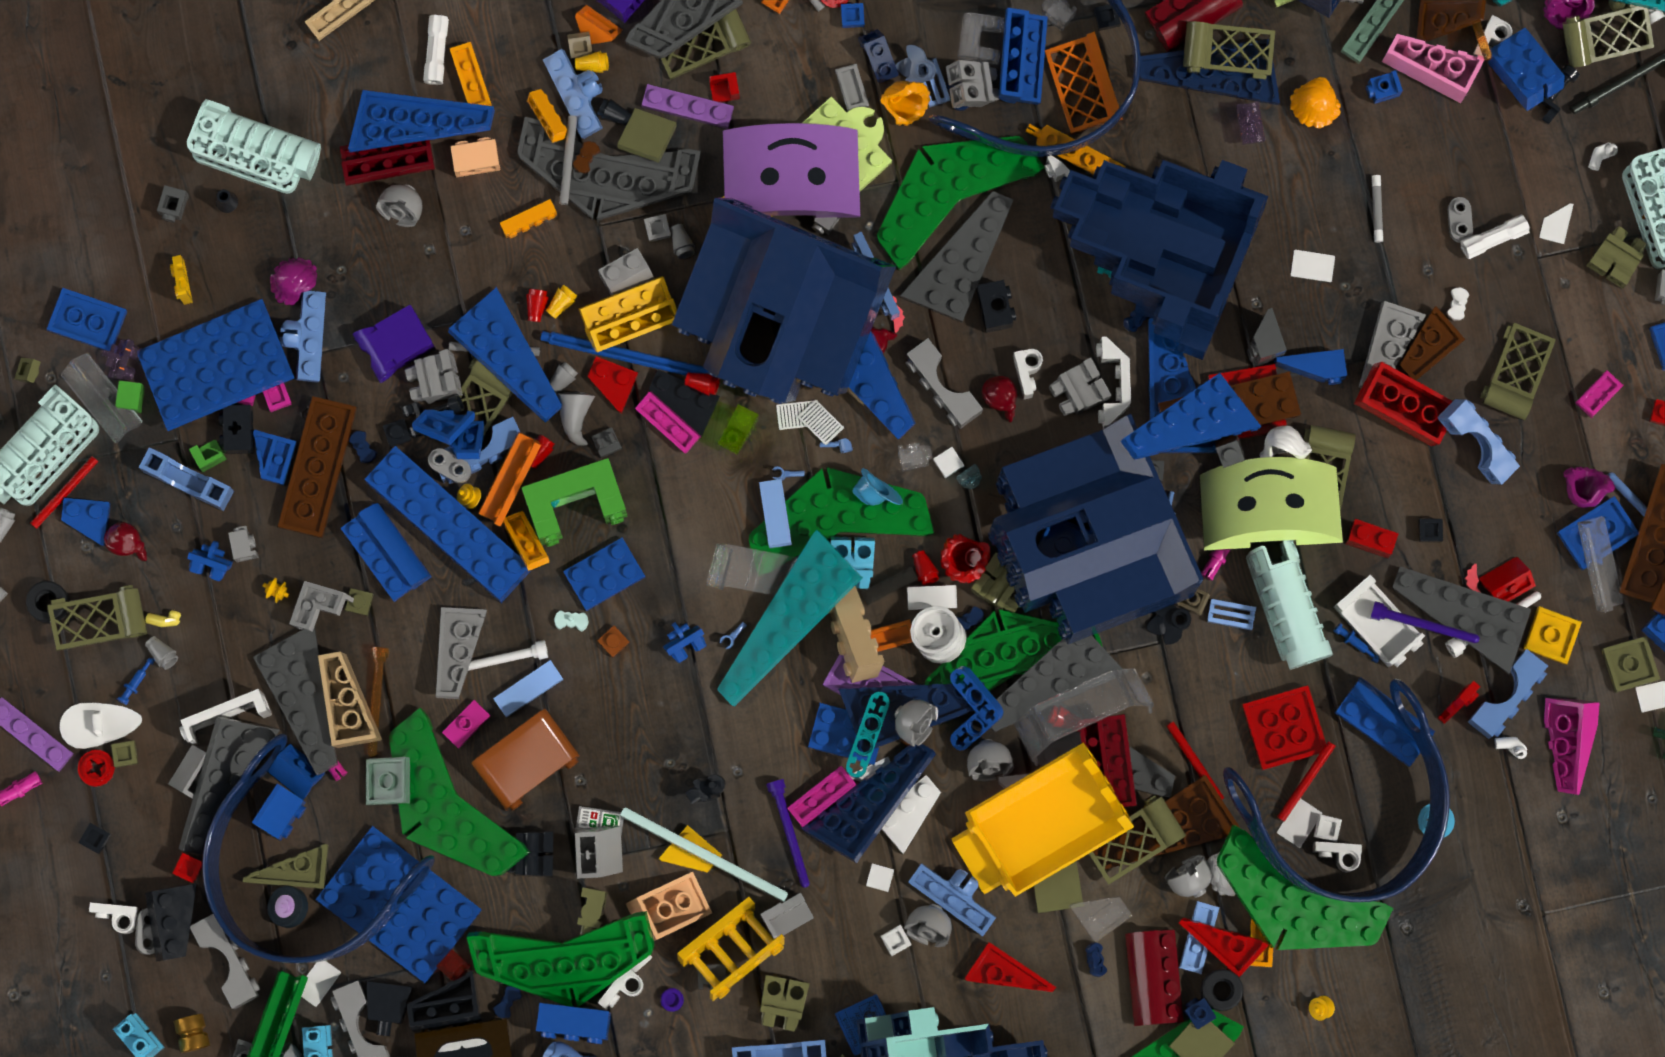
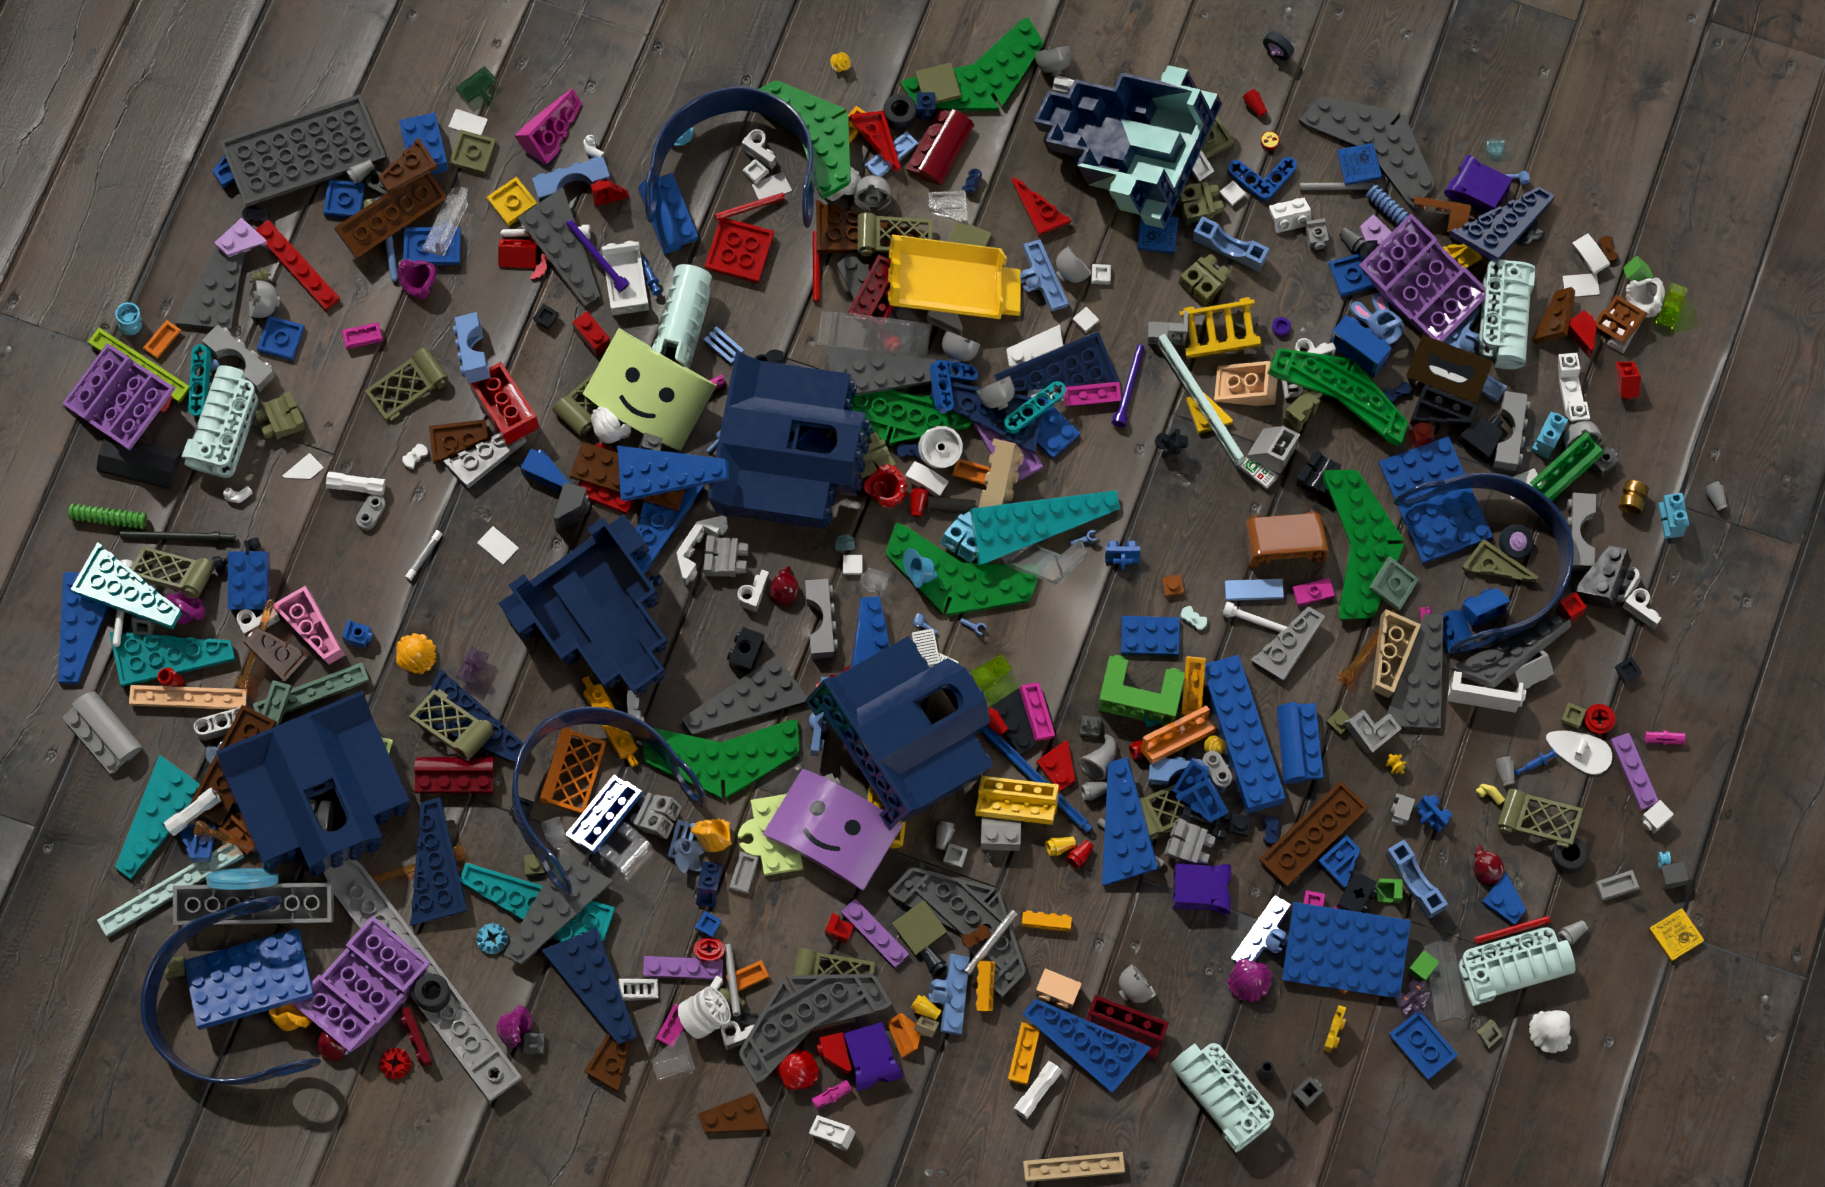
camera: 145 degrees left, 10 degrees down
light blue tile [759,479,792,548] -> none

